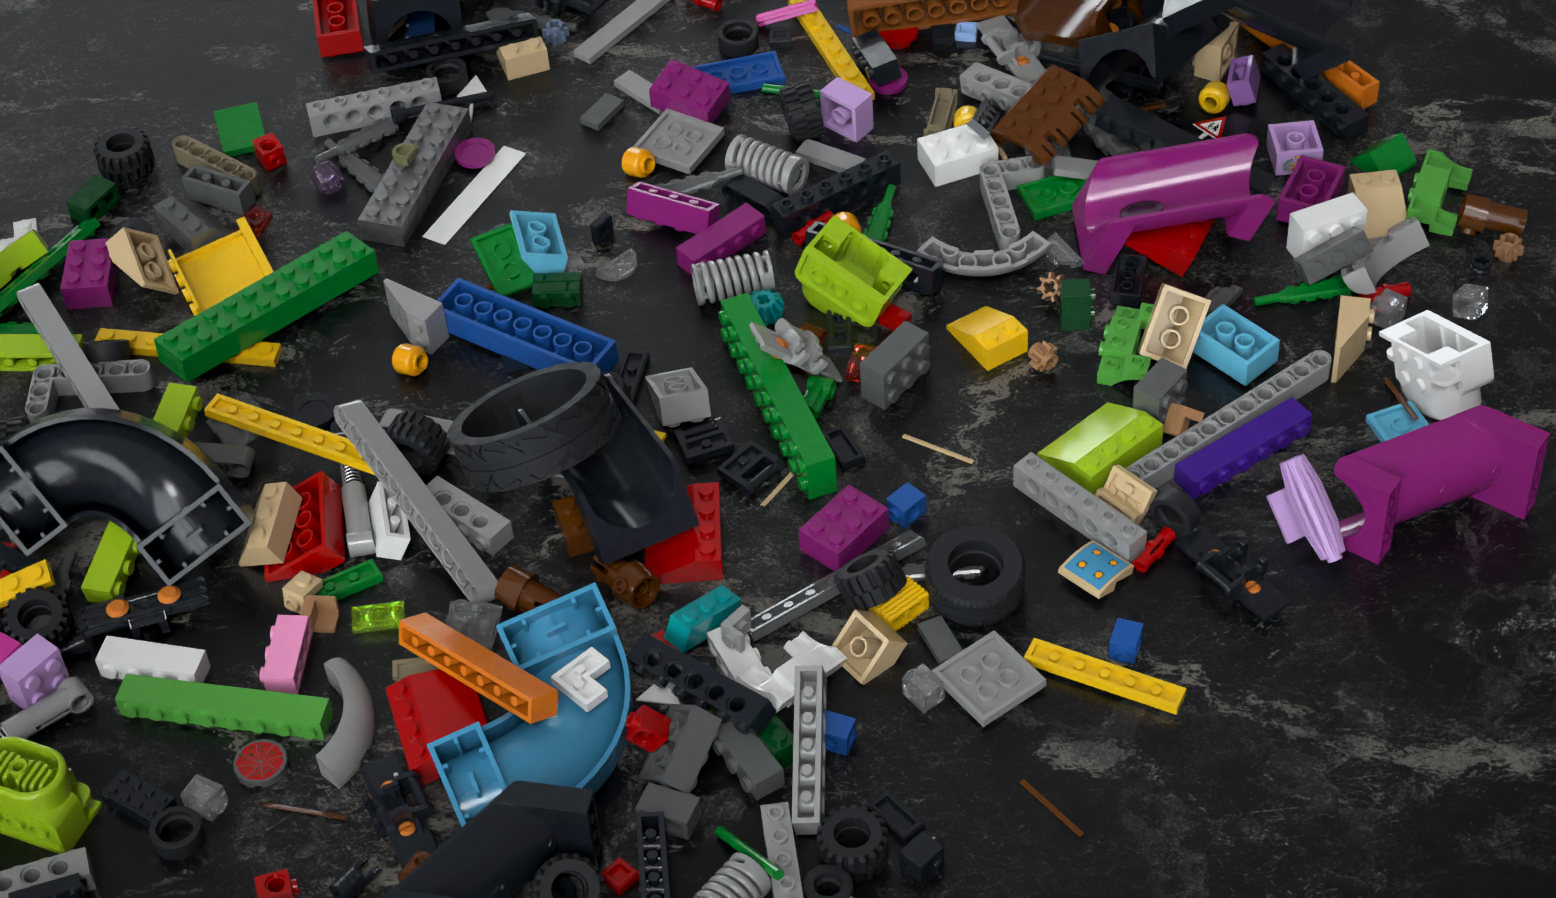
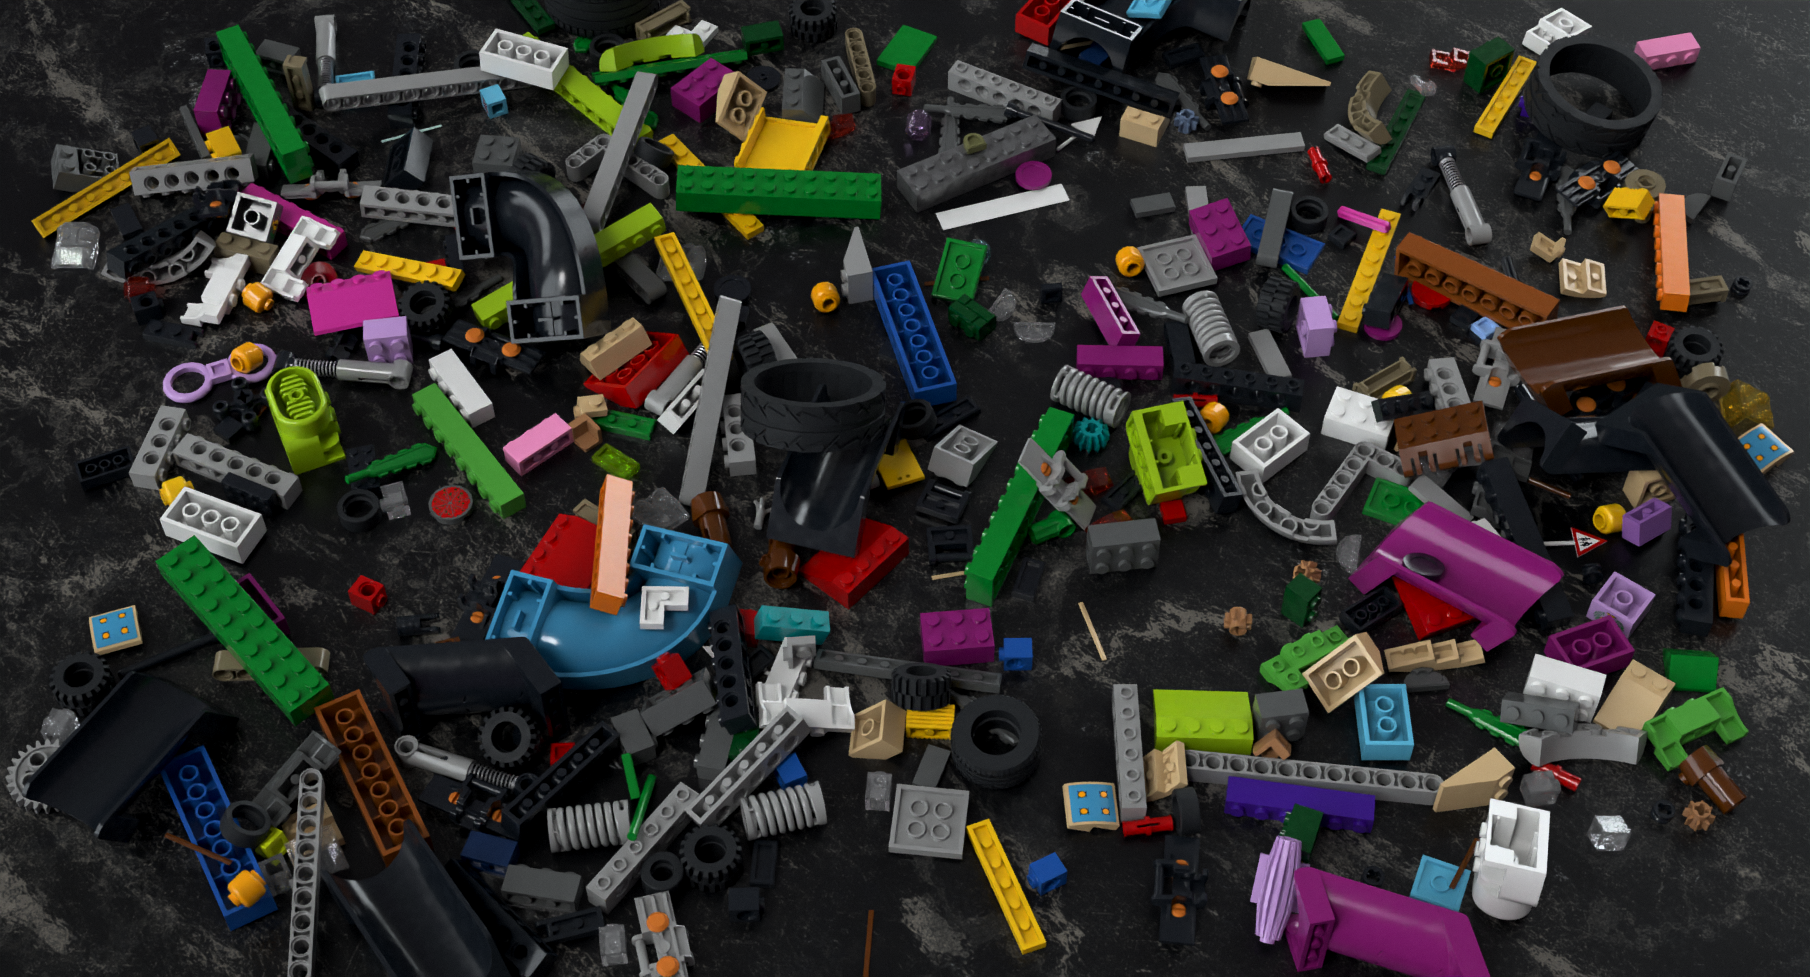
camera: 40 degrees right, 5 degrees up
reddish brown piece [263,802,347,820] -> none
light grey brick [316,657,376,789] -> none
medium azure slope [510,210,568,274] -> none
yellow slope [946,306,1028,371] -> none
none -> green sword [345,443,437,484]
none -> green tile [621,753,640,801]
none -> light grey piece [739,781,827,841]
none -> light grey bar [753,497,771,530]
none -> white brick [1230,408,1310,484]
none -> dark grey beam [1256,188,1294,269]
none -> dark green brick [1279,803,1324,864]
none -> tan slope [1384,639,1485,672]

